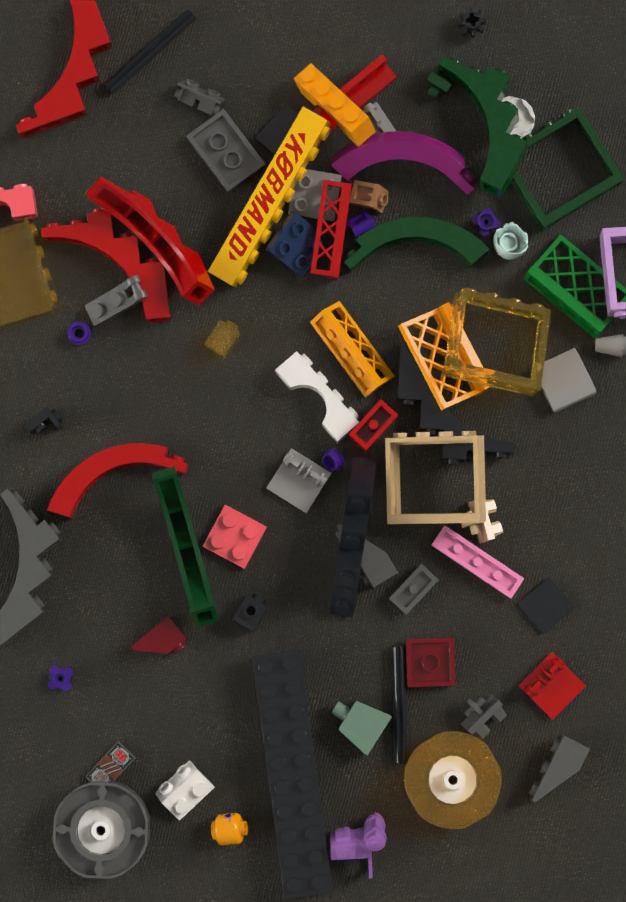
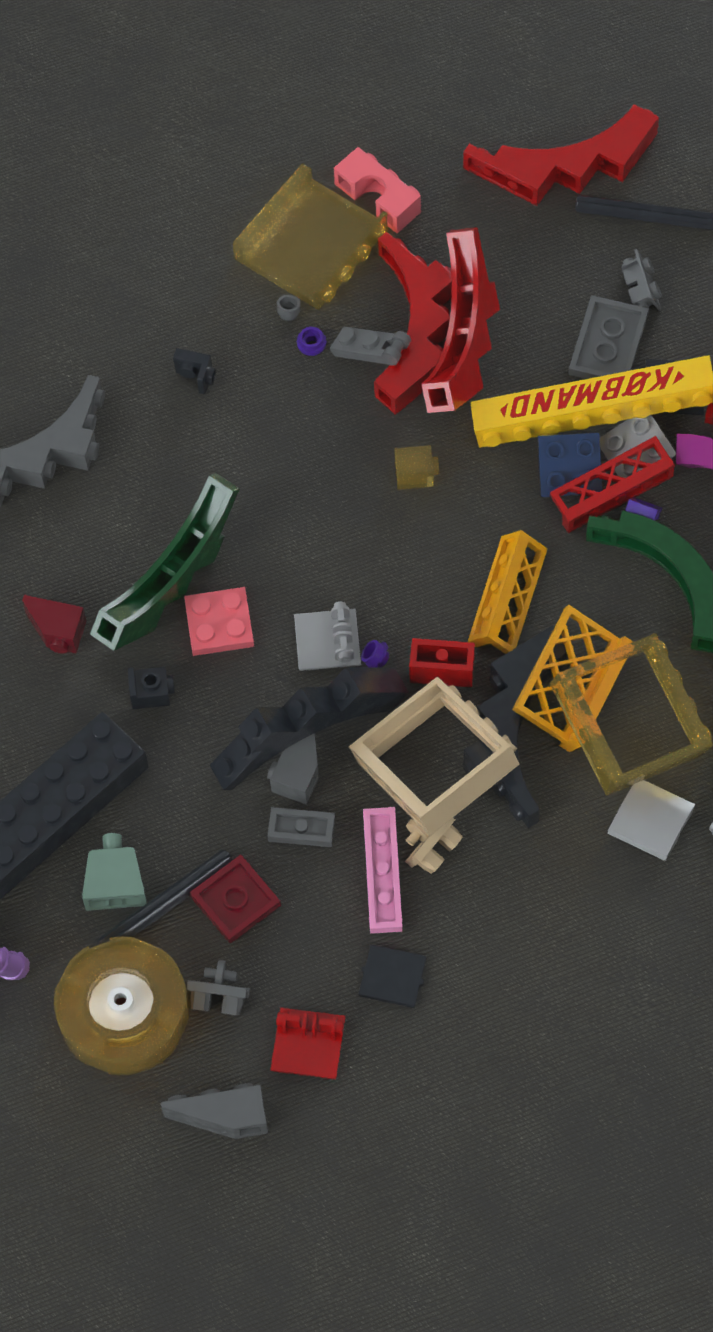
camera: 55 degrees right, 20 degrees down
red arch [47,443,188,519] -> none
white arch [275,351,359,444] -> none
medium nougat bracket [349,180,388,213] -> none
none -> dark grey hinge [277,295,300,321]

